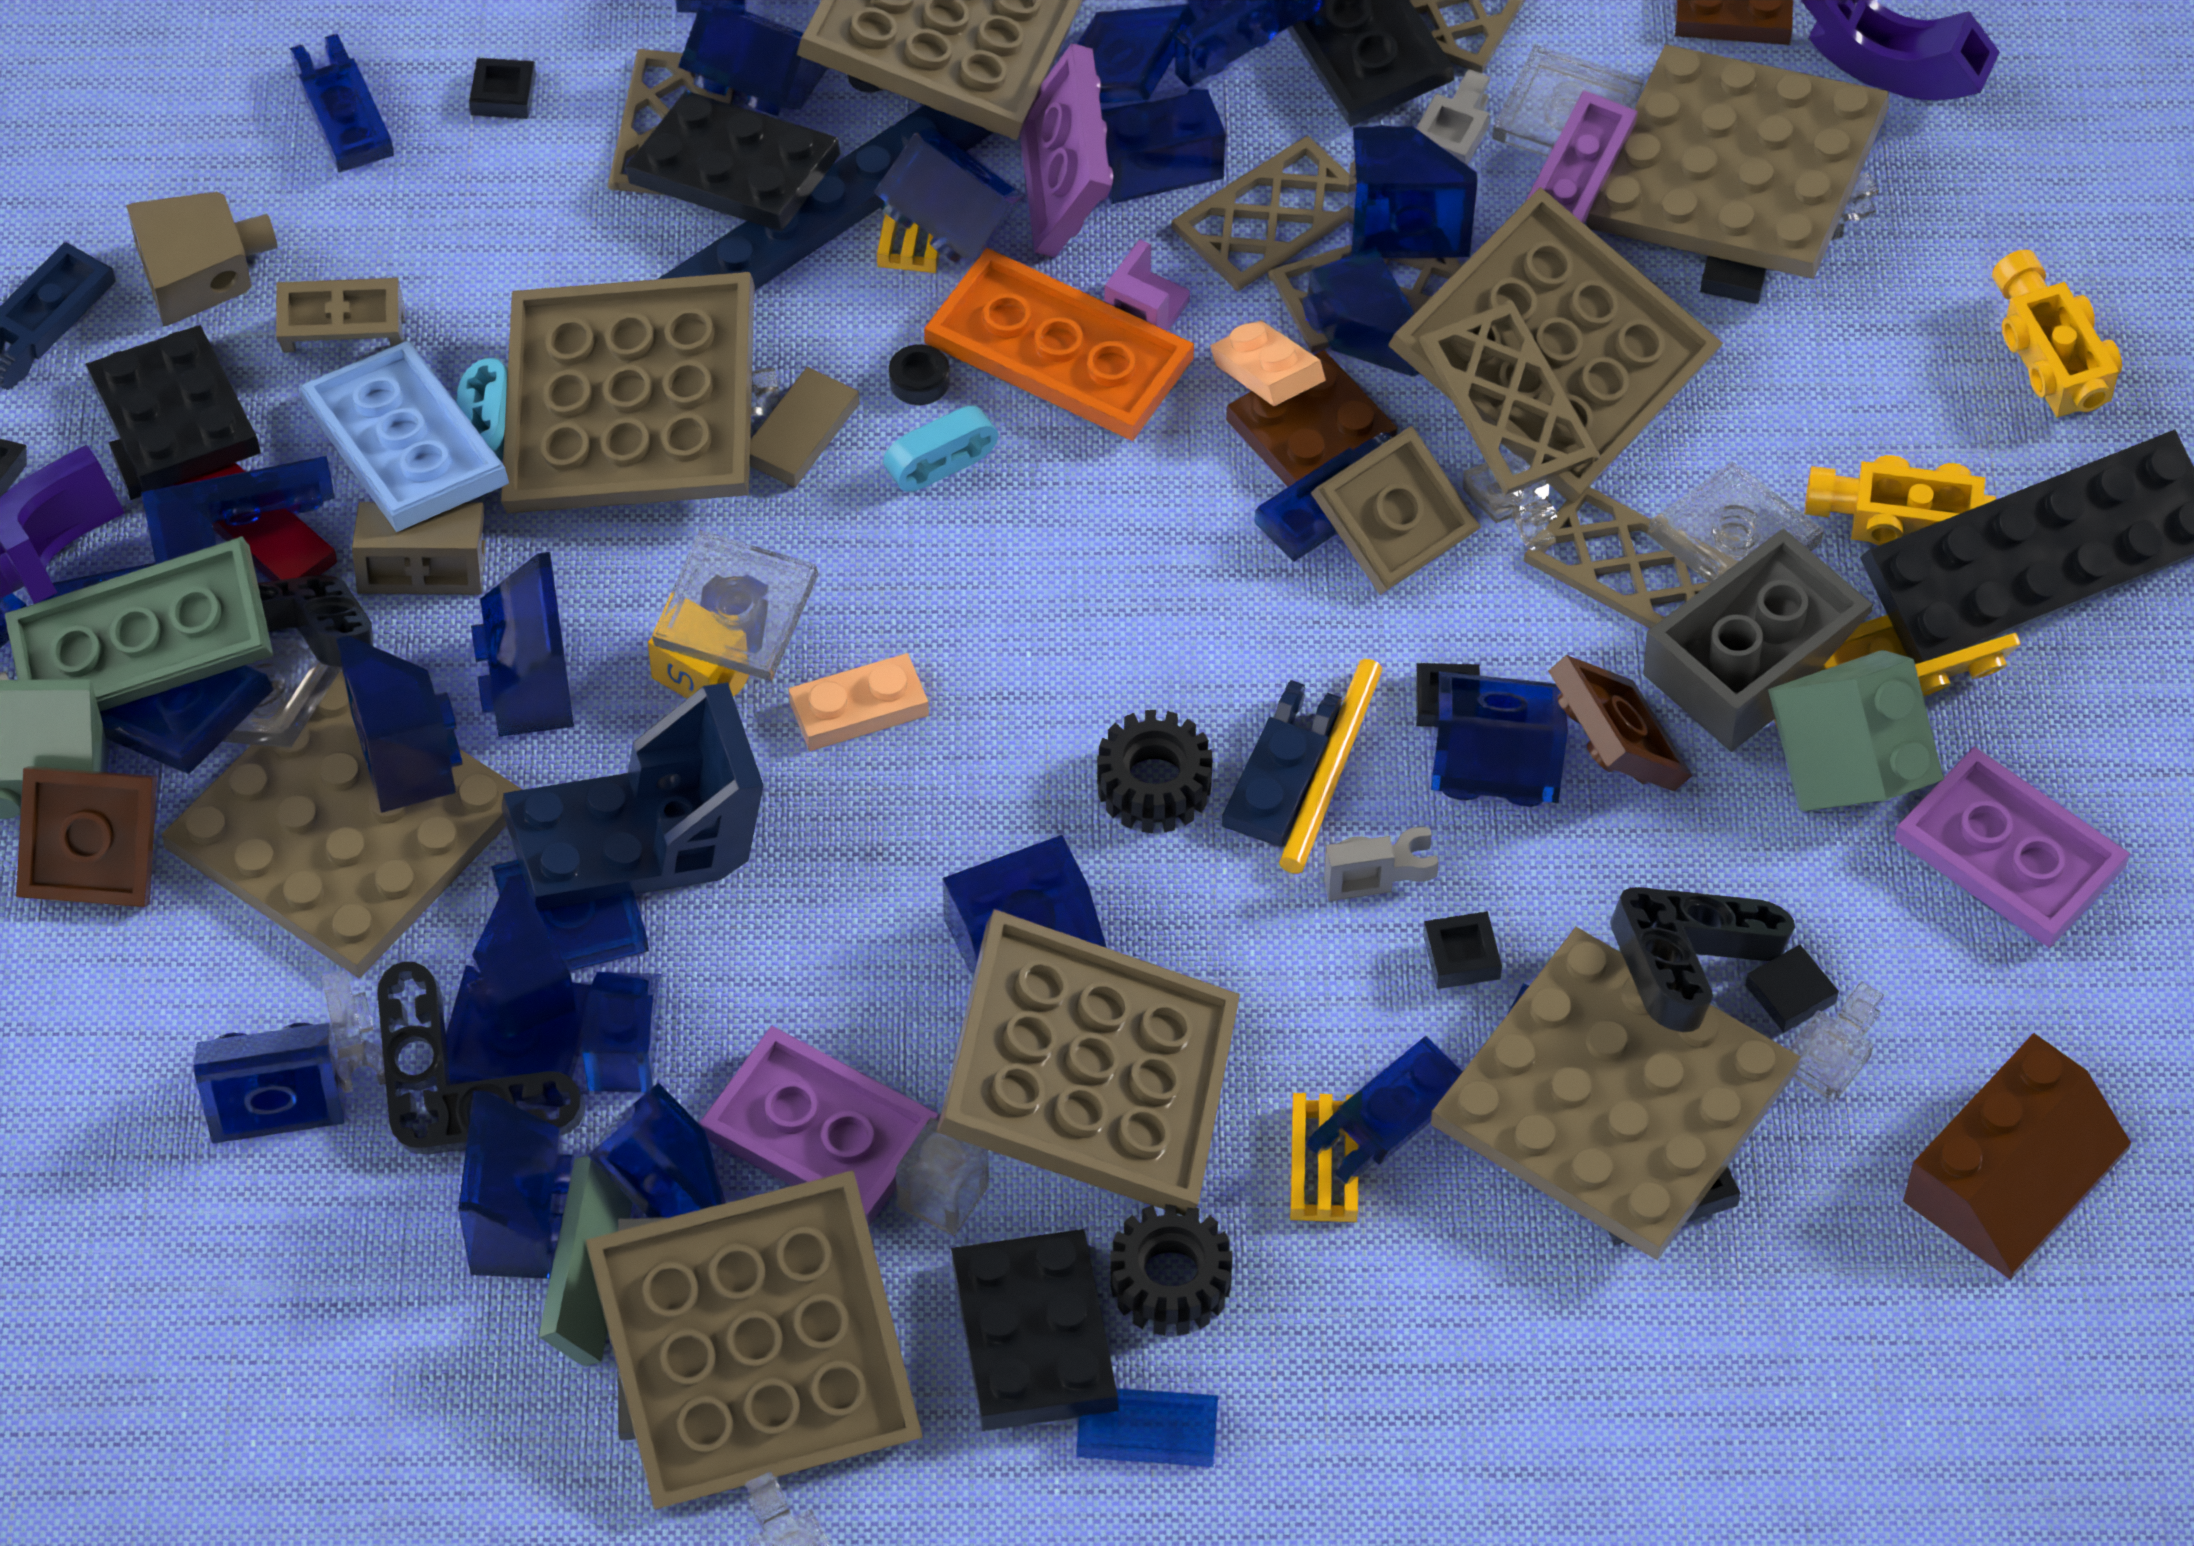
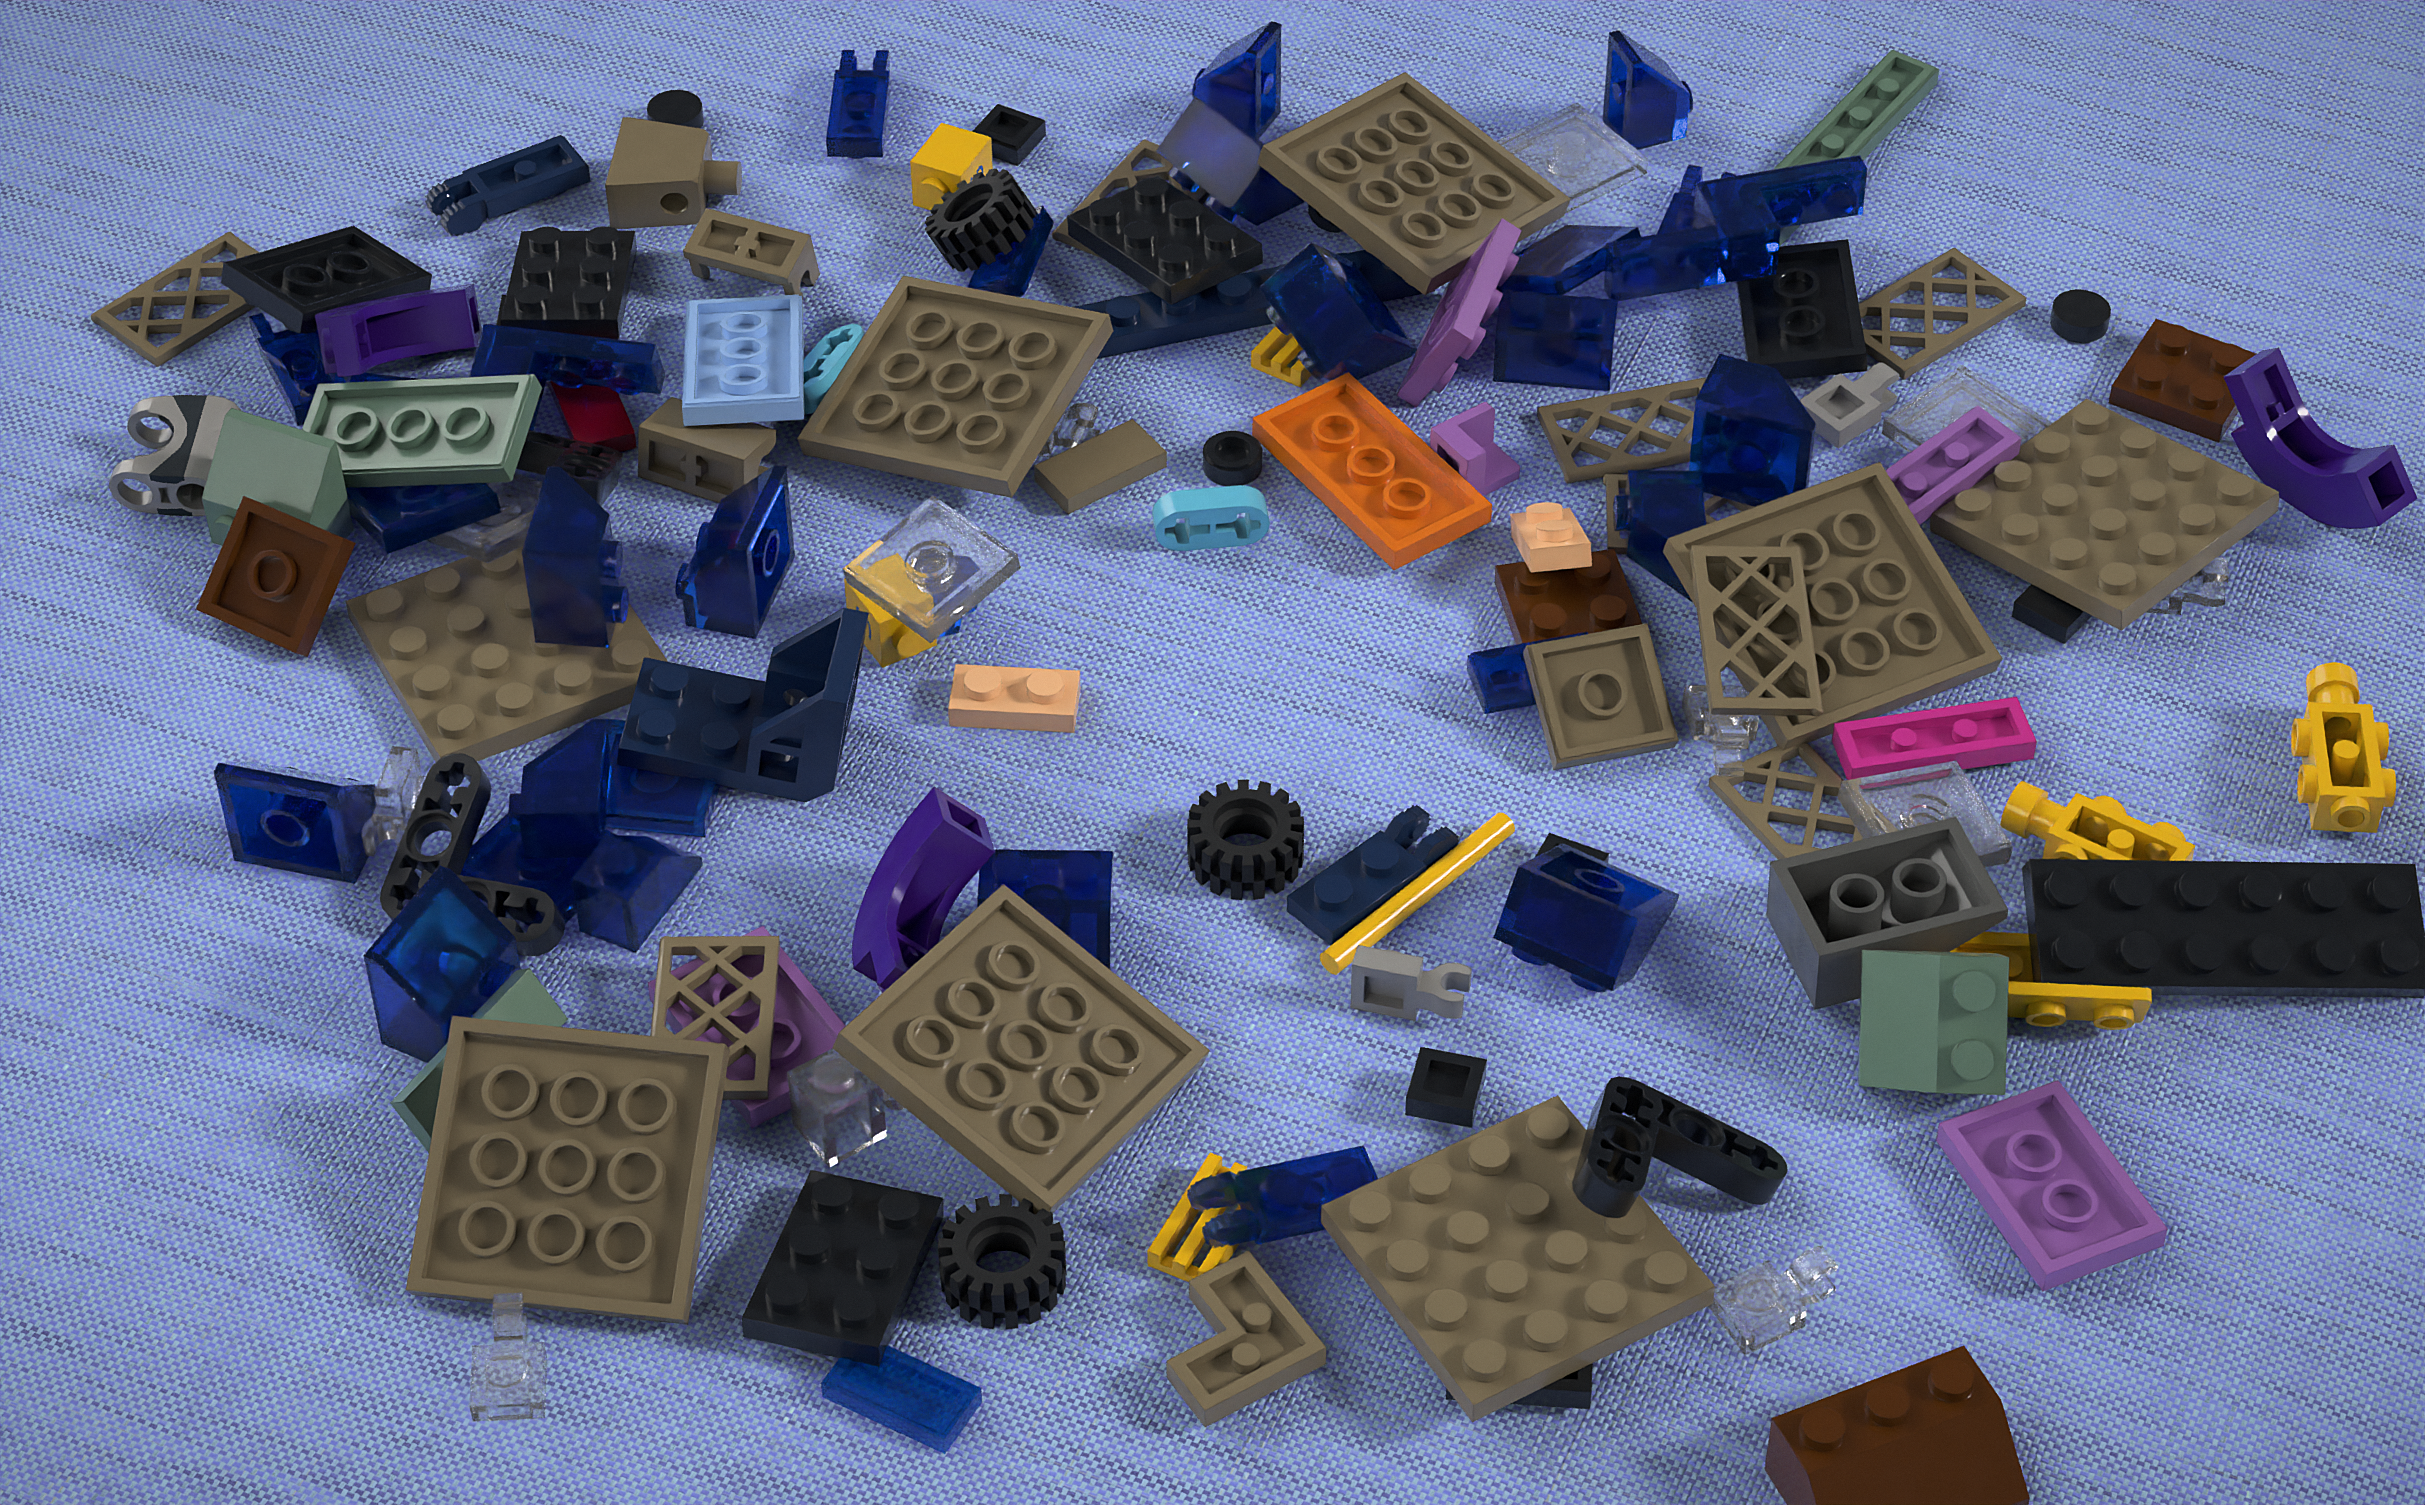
camera: 25 degrees right, 10 degrees down
clear blue slope [588,1082,726,1218] -> none
reddish brown plate [1548,655,1693,791] -> none
black tile [1745,944,1839,1033] -> none
none -> black tile [647,90,704,129]
none -> dark tan window [650,936,780,1100]
none -> dark purple arch [852,787,995,993]
none -> yellow brick [910,123,993,210]
none -> black tyre [925,168,1036,272]
none -> clear blue plate [967,205,1054,297]
none -> dark tan plate [1166,1251,1326,1427]
none -> dark pink plate [1832,697,2037,786]

